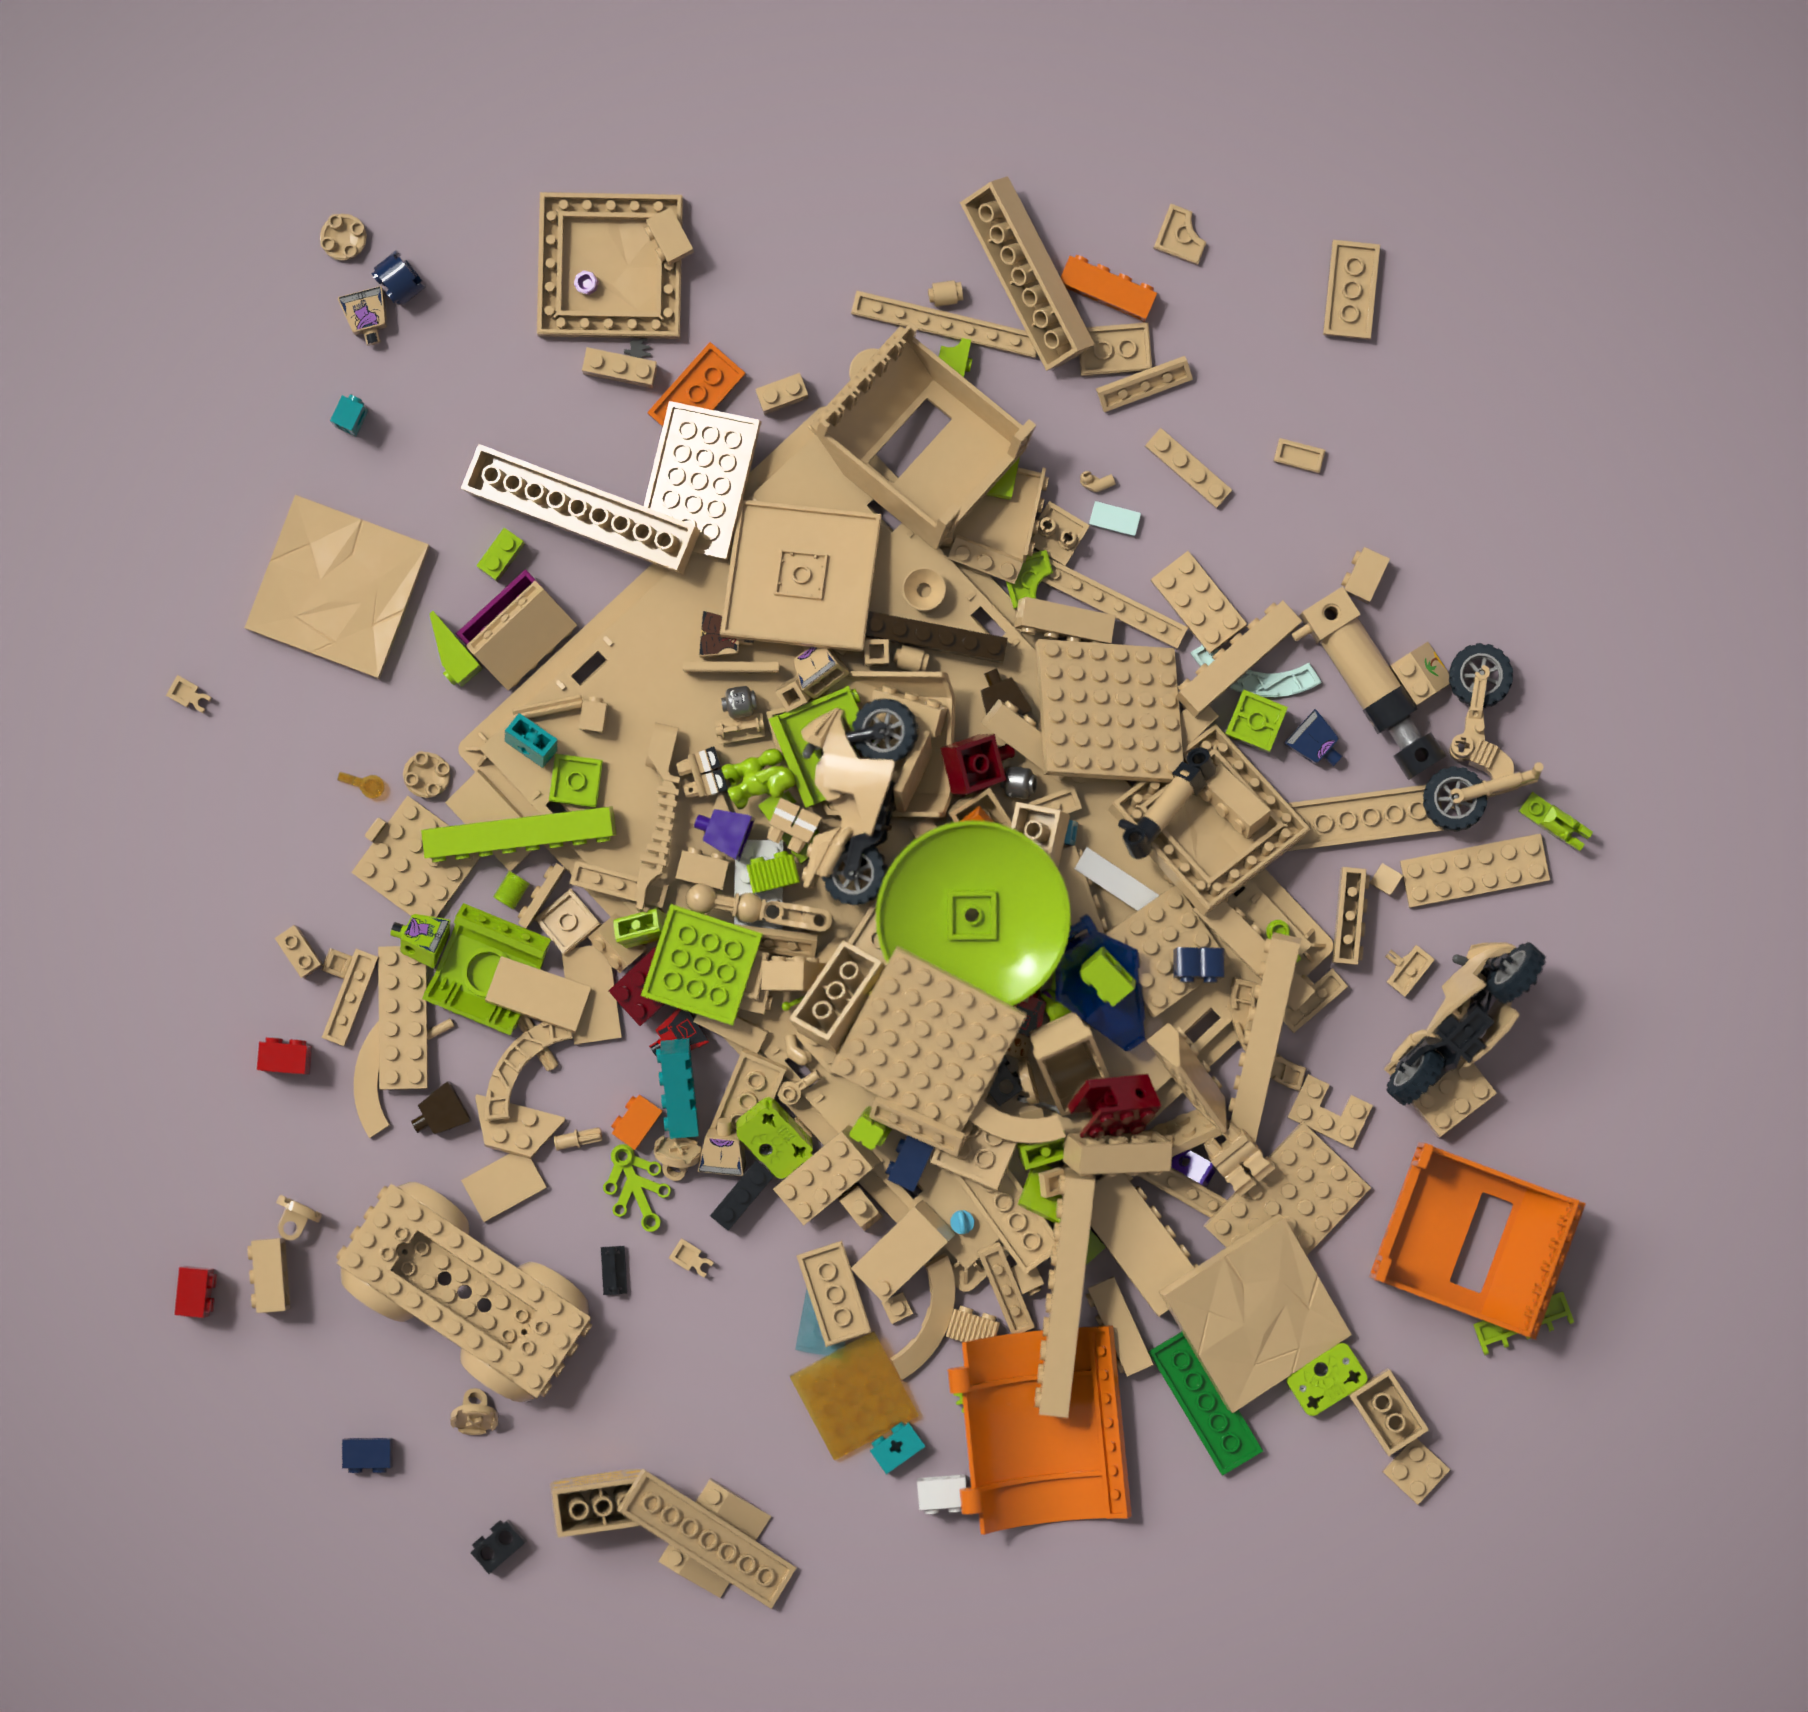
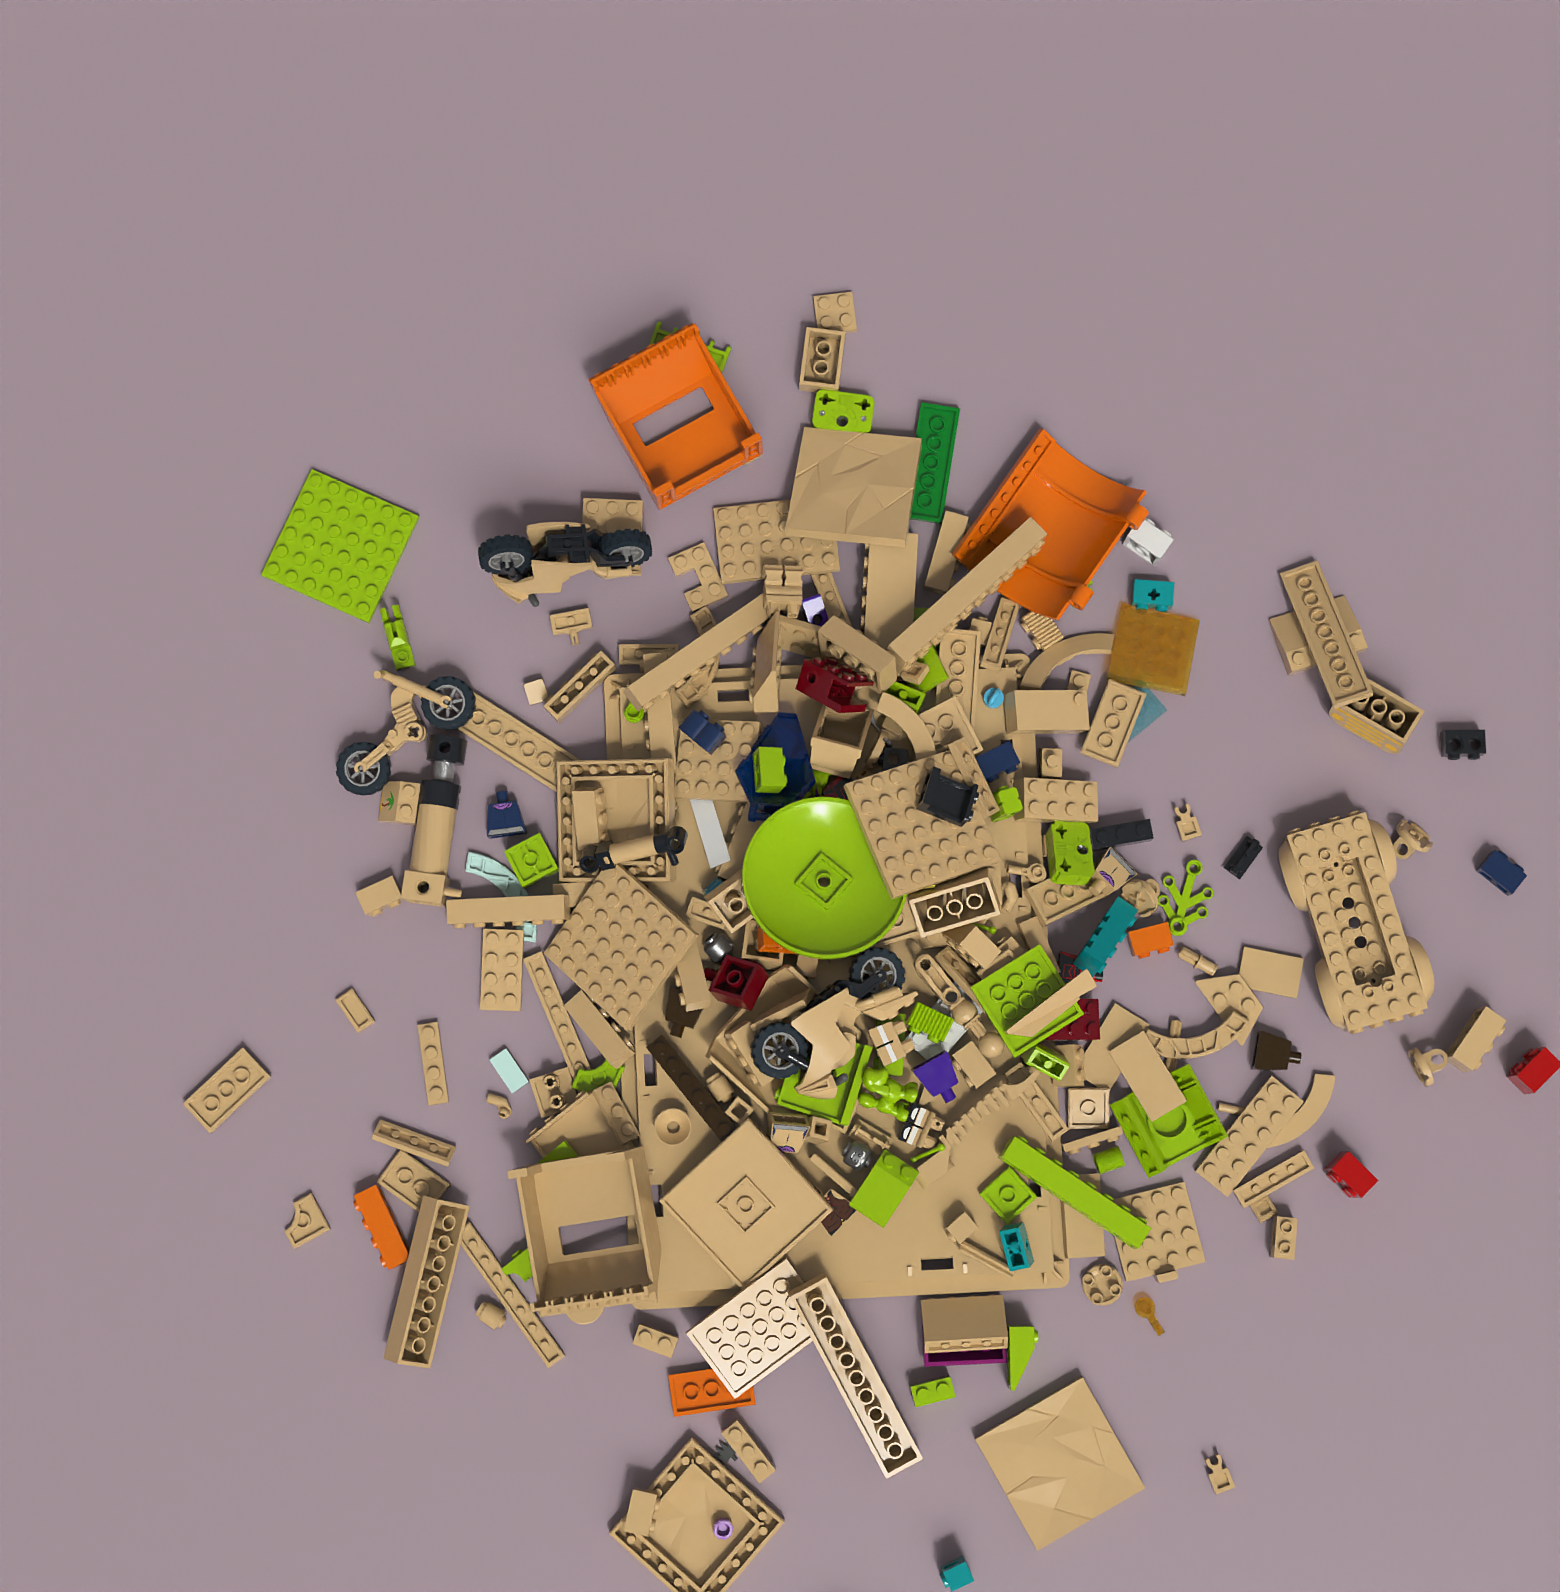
camera: 140 degrees left, 5 degrees down
lime torso [390,914,451,968] -> none
tan plate [1400,833,1550,908] -> none
none -> lime plate [261,469,420,624]
none -> lime slope [849,1149,919,1228]
none -> lime hinge [910,1143,945,1163]
none -> black panel [916,766,979,827]
none -> tan wedge [1004,969,1097,1037]

